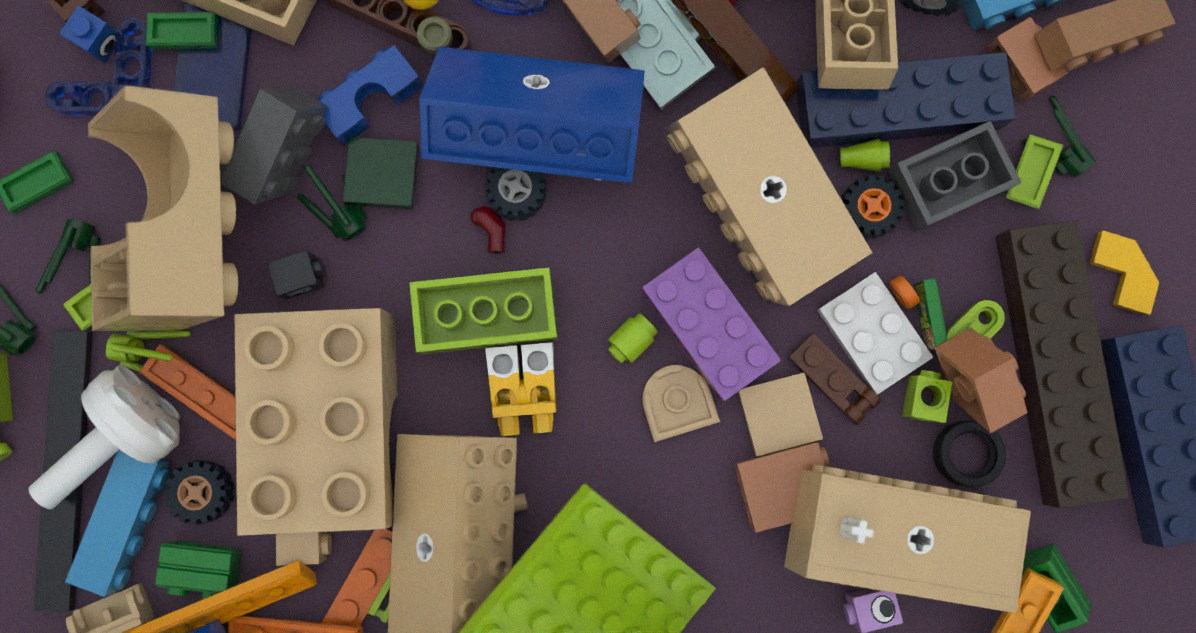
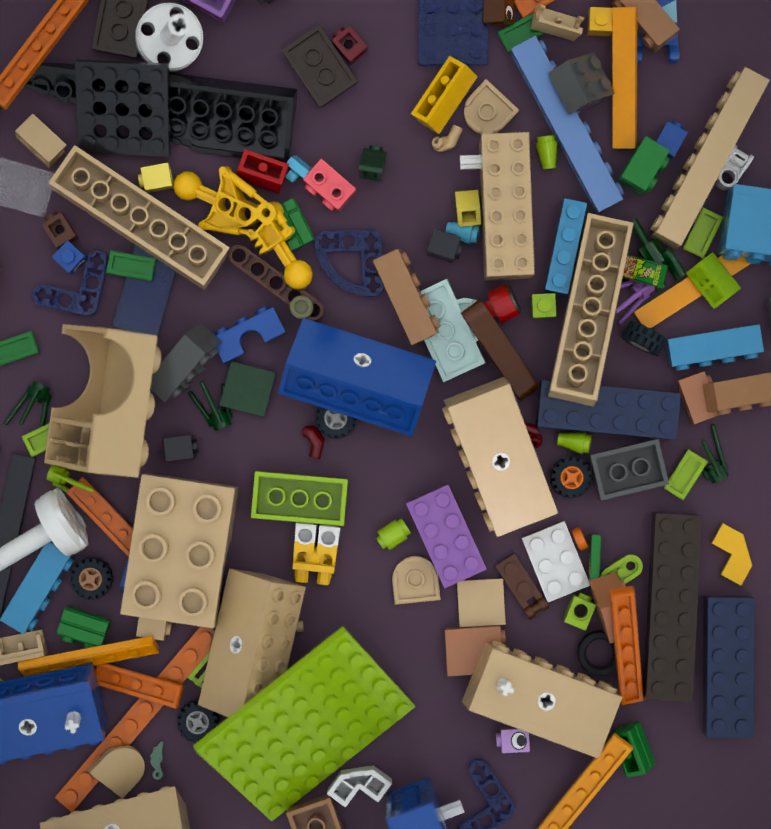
camera: 15 degrees right, 5 degrees up
none -> orange tile [609,586,644,706]

